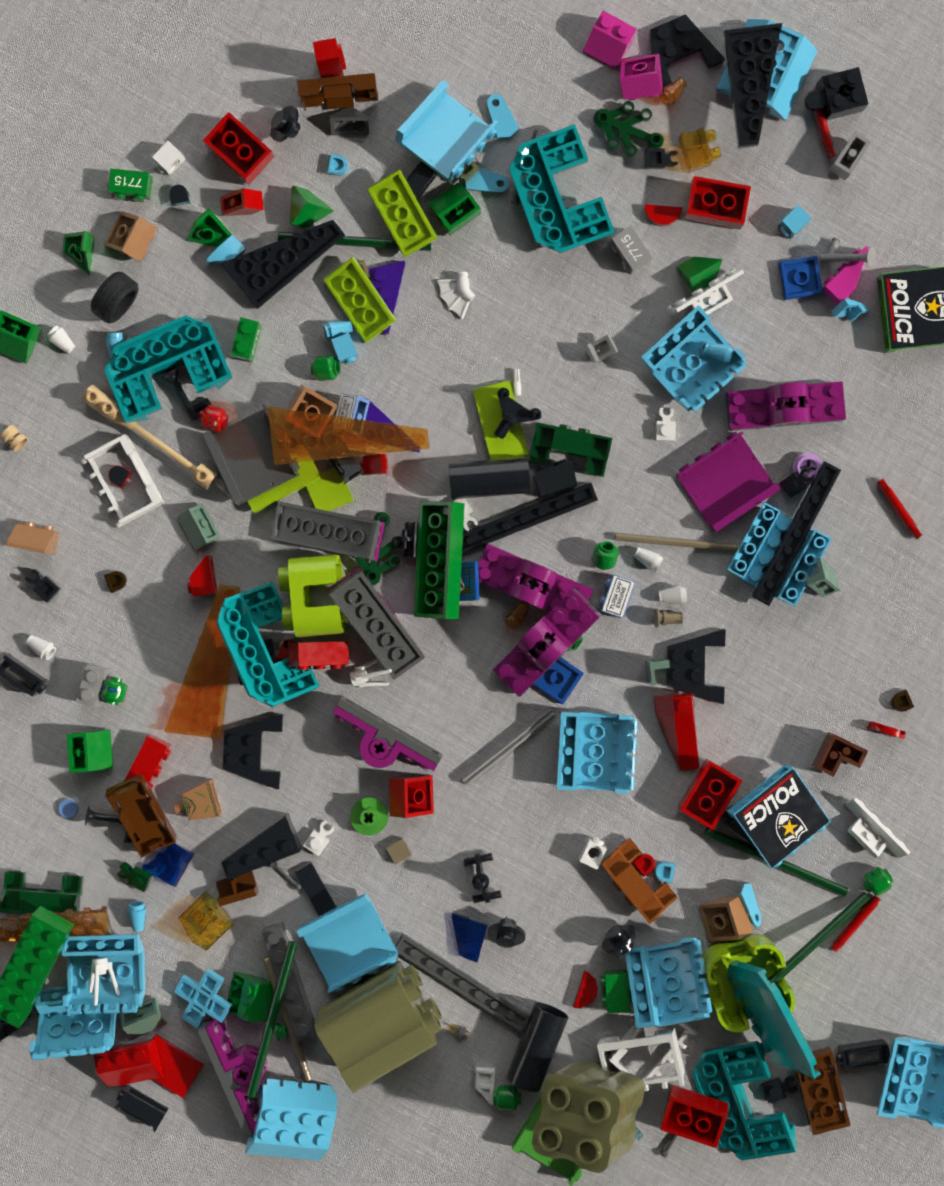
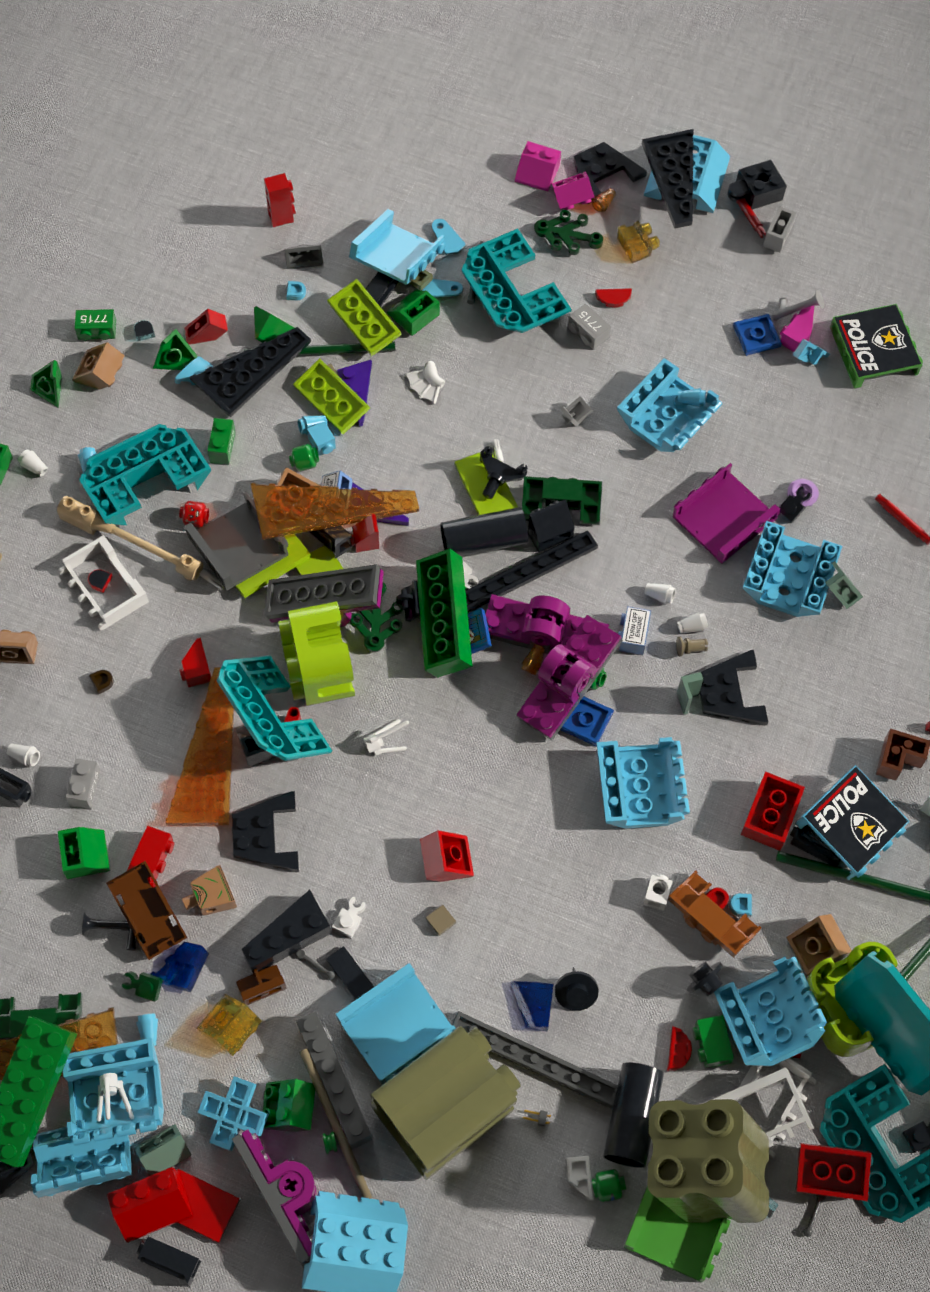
camera: 10 degrees left, 25 degrees down
black plate [25,569,62,603] -> none
medium blue piece [58,799,78,818] -> none
black tyre [90,272,139,324] -> none
green head [100,676,127,705] -> none
white brick [152,141,185,175] -> none
black piece [161,368,212,422] -> none
sand green panel [177,503,220,551] -> none
red brick [203,112,274,185] -> none
dark green piece [246,941,298,1098] -> none
black piece [271,106,300,142] -> none
red brick [288,641,349,670] -> none
reddish brown piece [297,73,379,111] -> none
dark grey piece [327,566,425,680] -> none
piece [333,696,442,772] -> none
bright green piece [350,797,389,836] -> none
light grey axle [461,708,555,785] -> none
black axle [463,852,502,904] -> none
green head [592,541,619,570] -> none
dark tan piece [615,533,740,552] -> none
black plate [644,148,678,169] -> none
red wedge [654,693,700,770] -> none
white plate [655,408,676,441] -> none
white bracket [671,268,744,315] -> none
green slope [677,256,723,292] -> none
red brick [684,176,751,230] -> none
magenta piece [725,381,846,431] -> none
medium azure piece [739,883,761,927] -> none
black tile [751,461,841,606] -> none
medium azure brick [779,205,812,239] -> none

